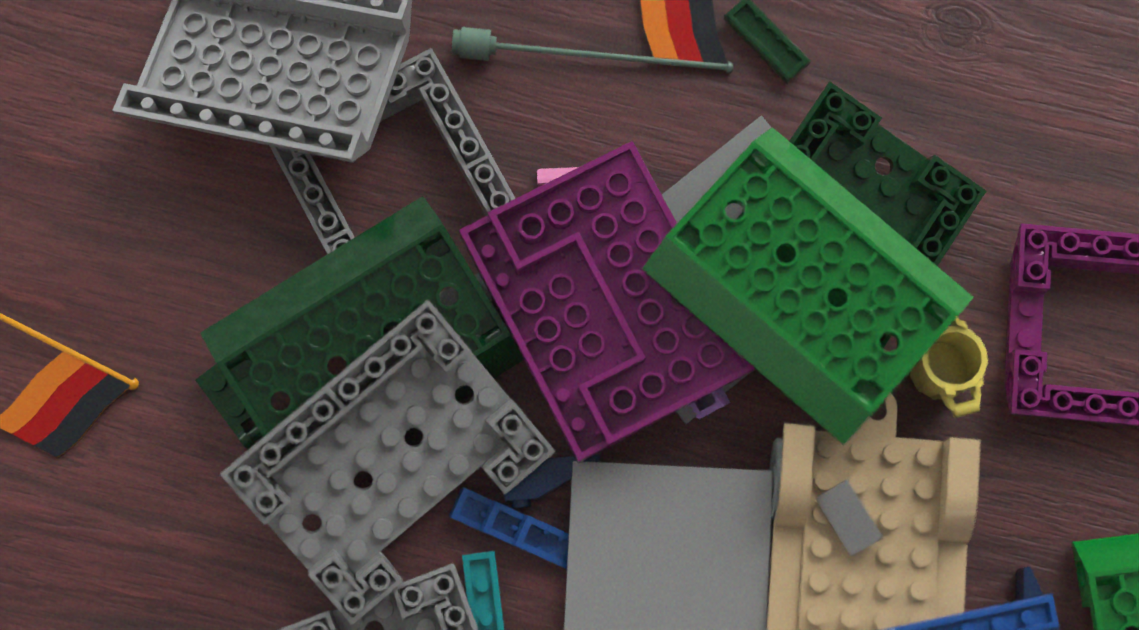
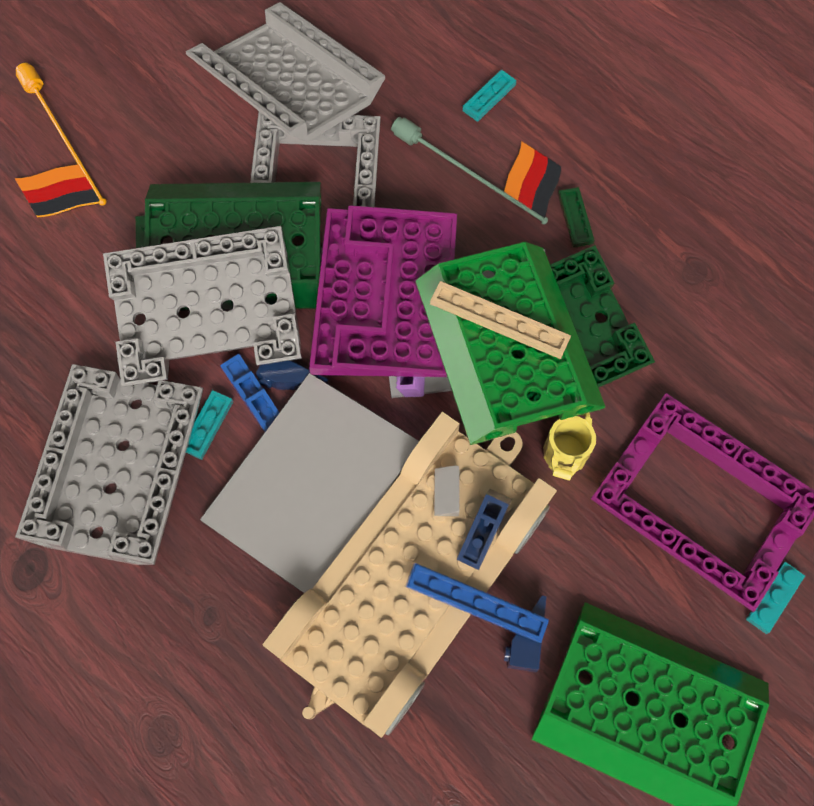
camera: 30 degrees right, 10 degrees down
none -> tan plate [430,281,571,359]
none -> dark blue slope [456,489,512,570]

